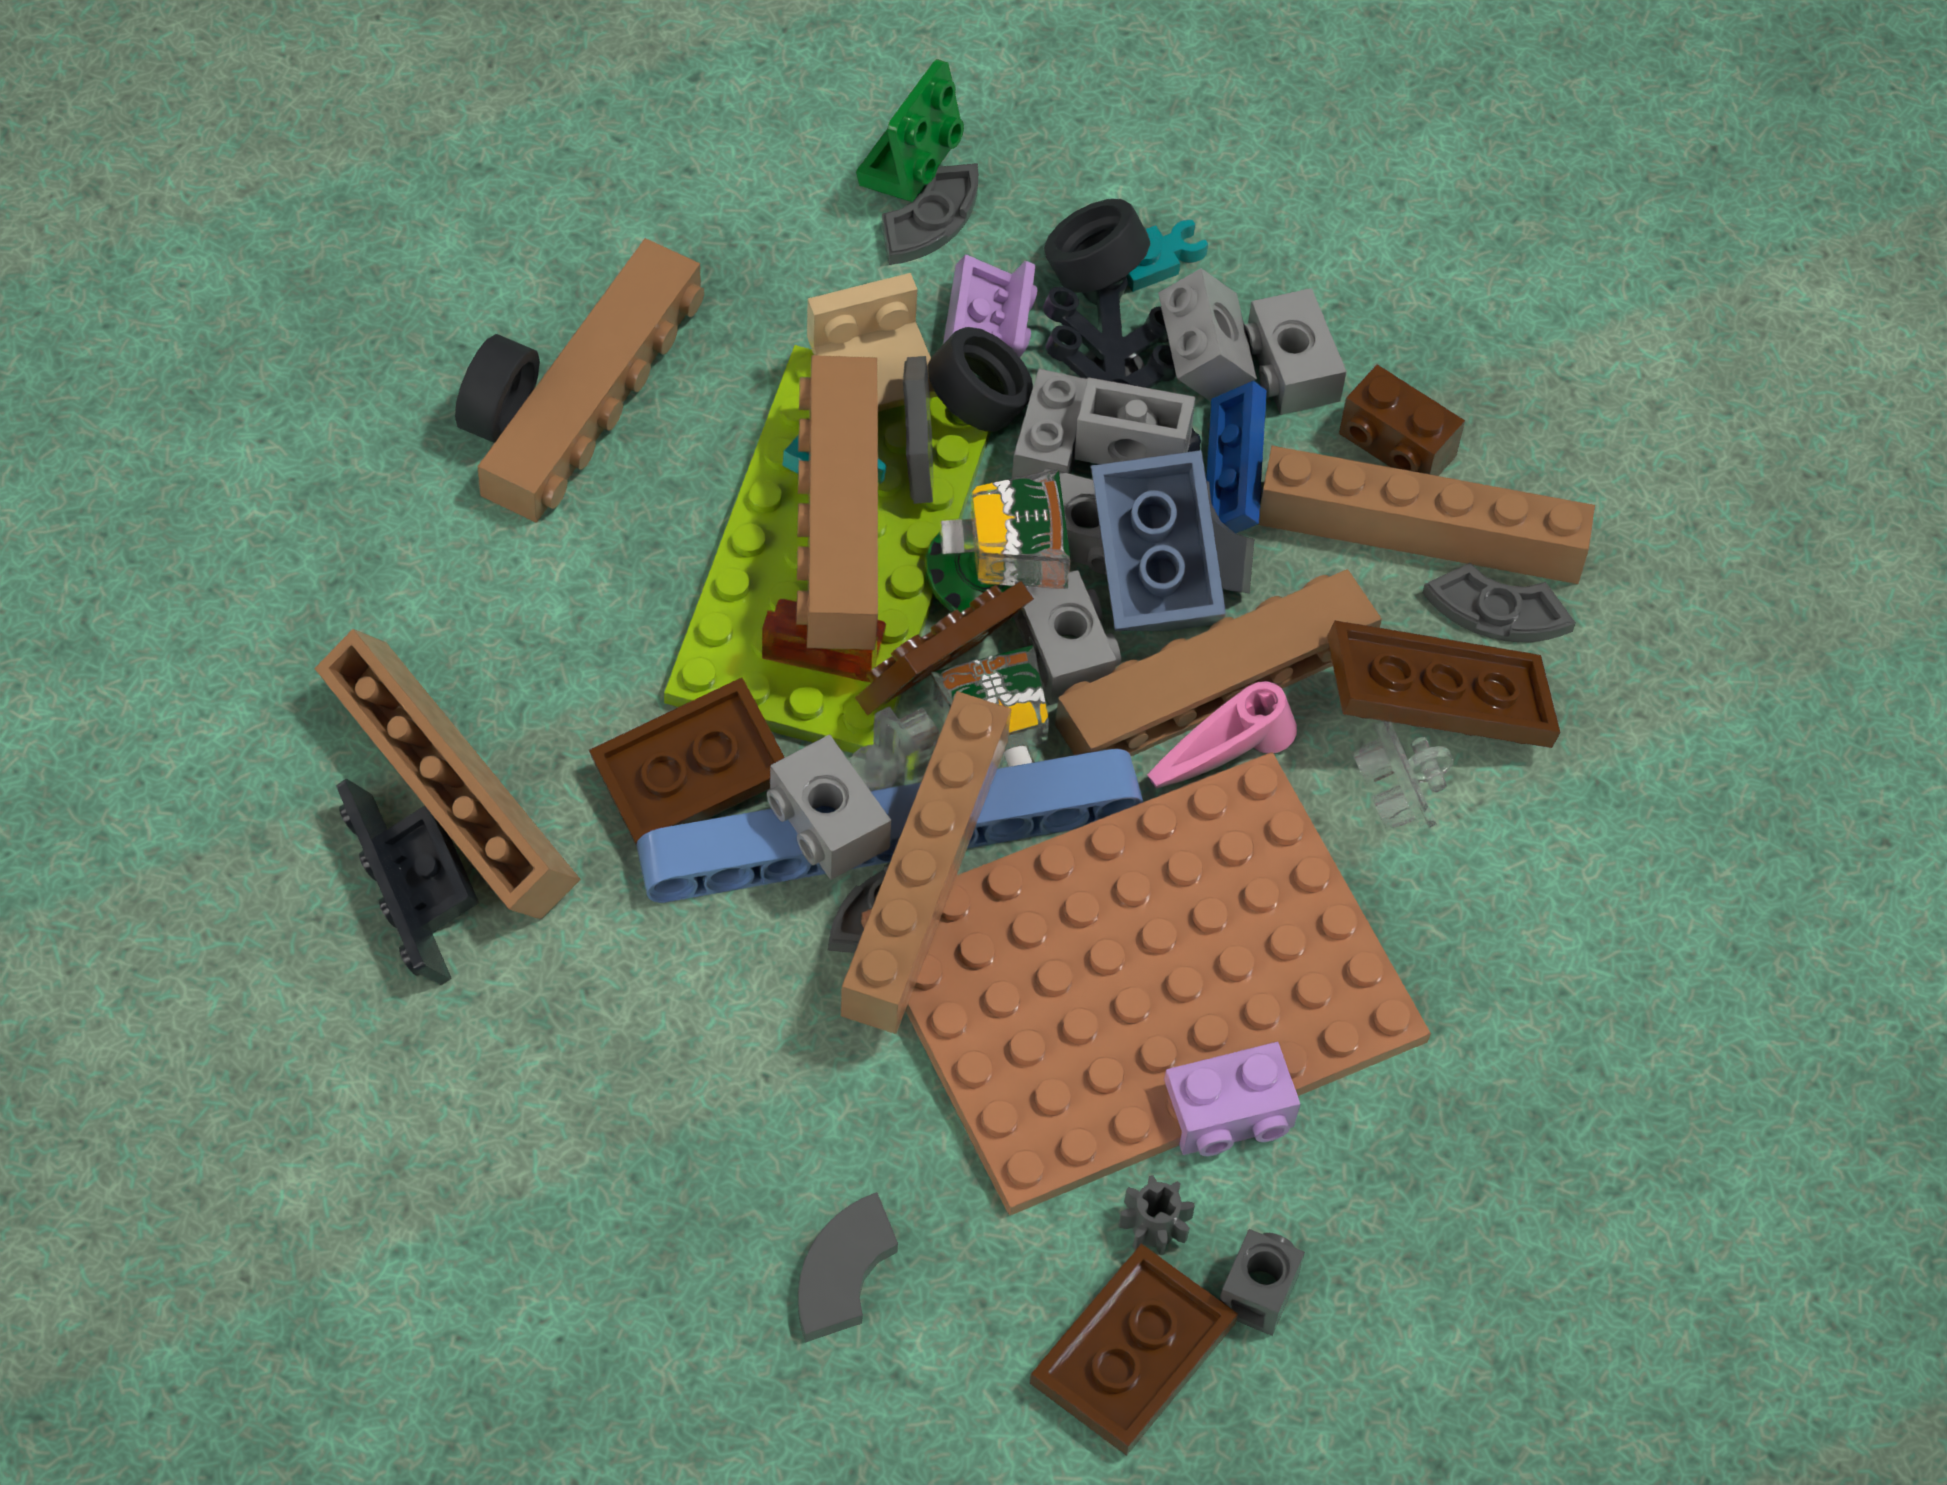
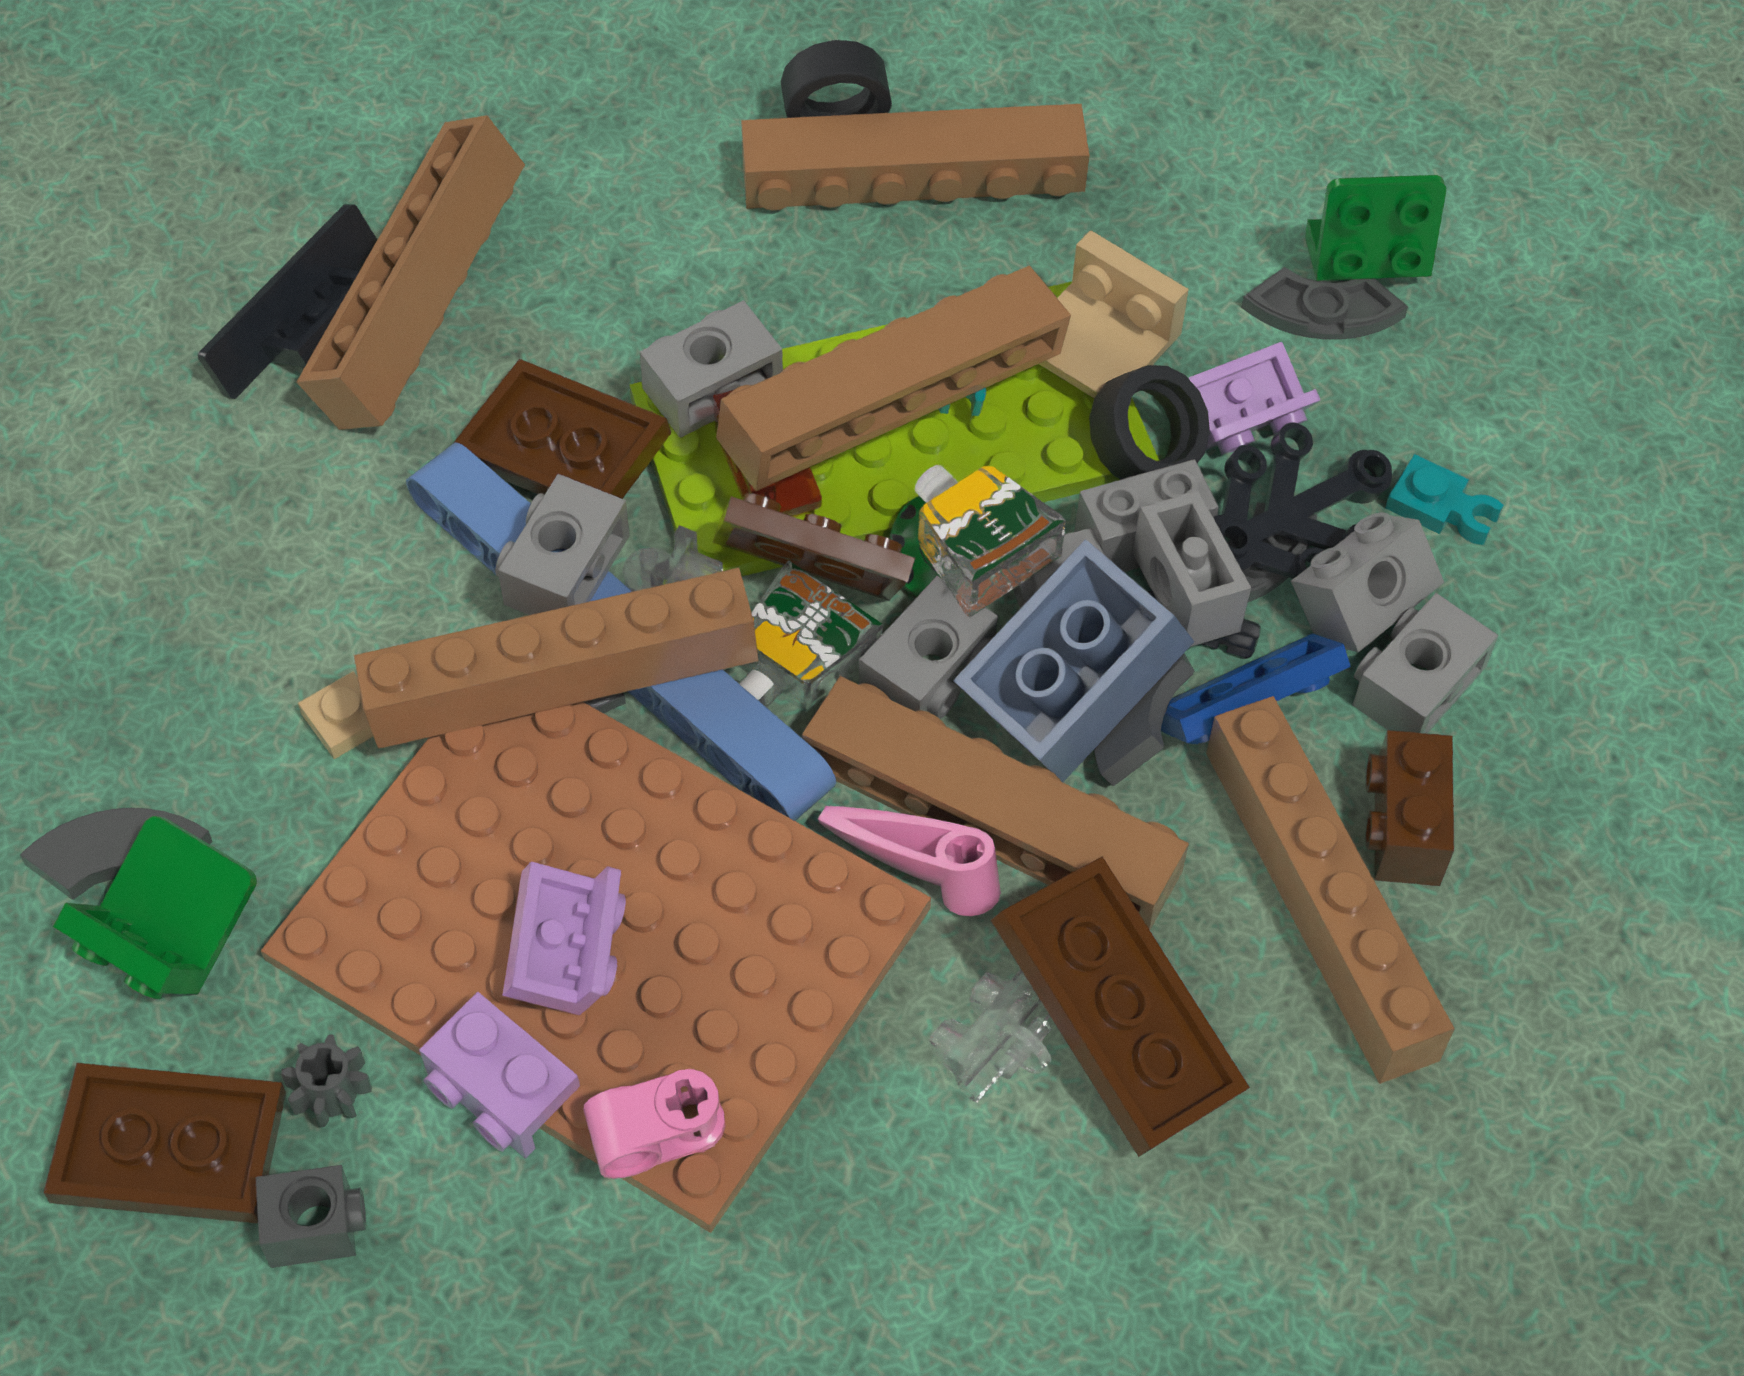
camera: 60 degrees right, 0 degrees up
dark grey tile [903,356,933,504] -> none
black tyre [1044,199,1151,293] -> none
dark grey tile [1422,563,1576,642] -> none
none -> green bracket [53,816,257,999]
none -> tan plate [298,671,373,759]
none -> lavender bracket [502,861,626,1016]
none -> bright pink piece [583,1069,726,1179]
none -> light grey brick [640,300,783,438]

